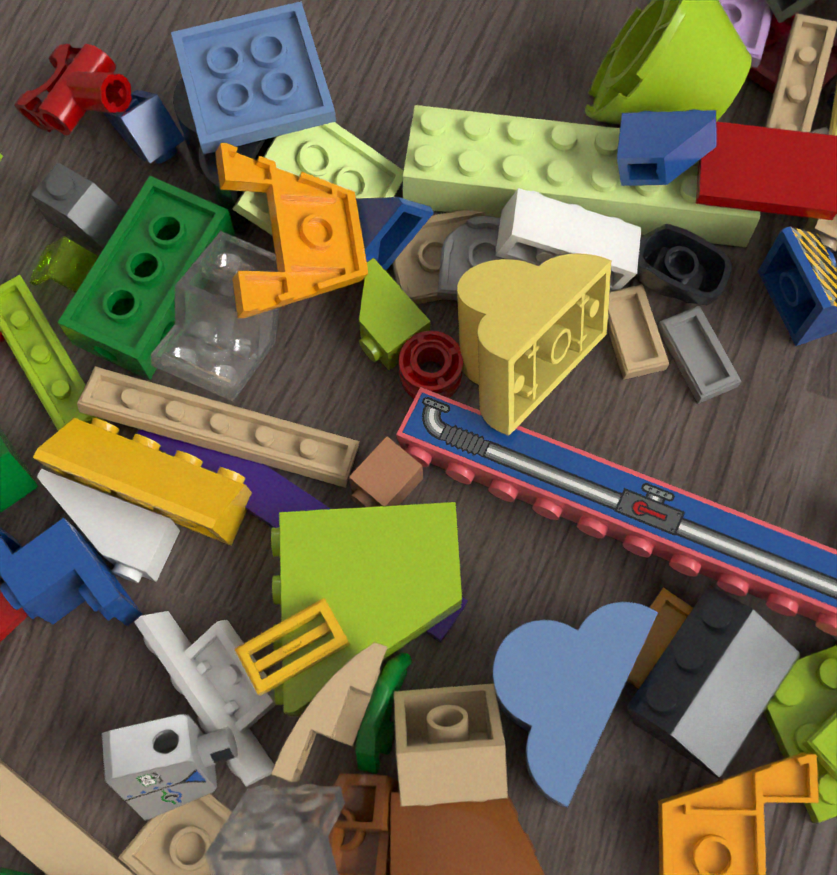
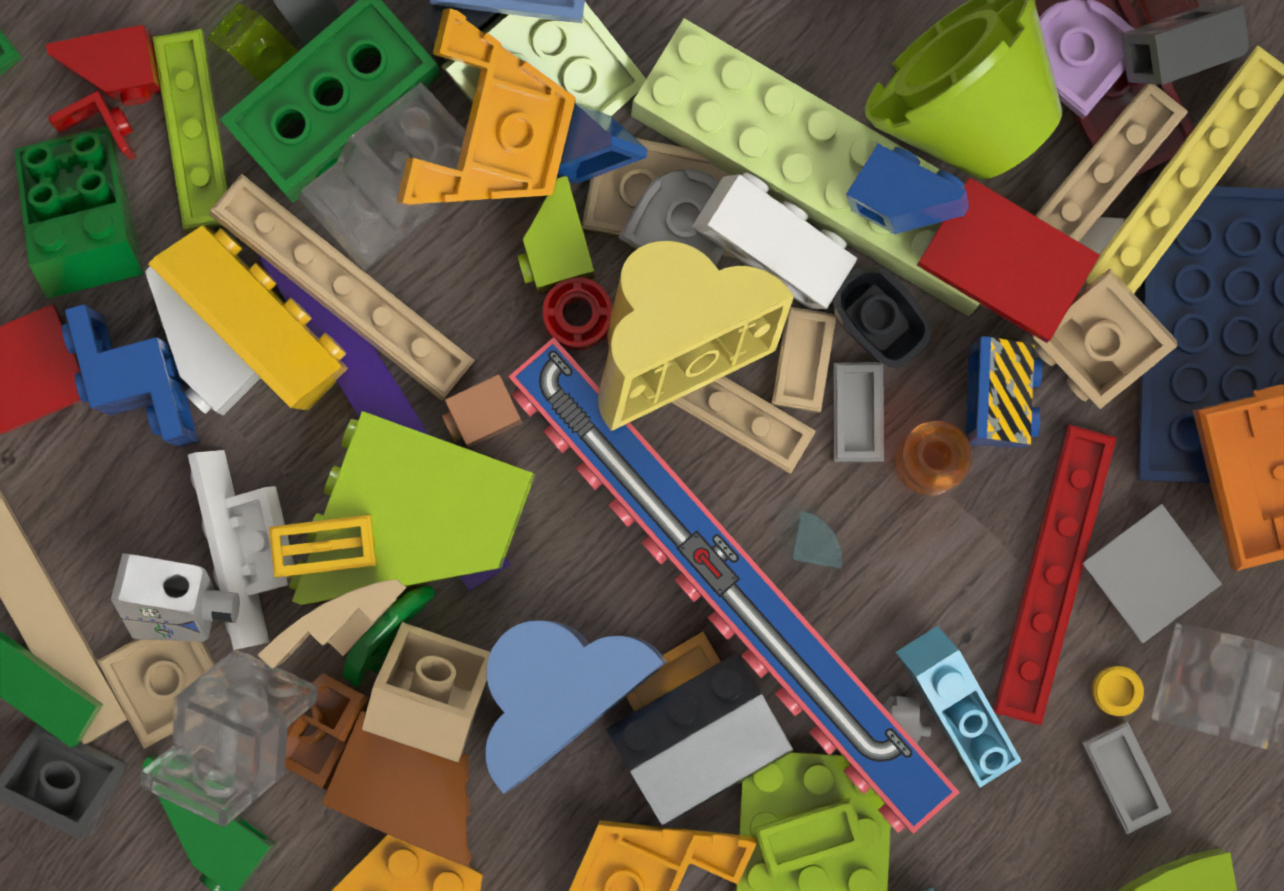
camera: 20 degrees right, 15 degrees up
none -> tan tile [670,376,816,474]
none -> clear light blue tile [792,511,842,569]
none -> clear orange wheel [895,421,972,496]

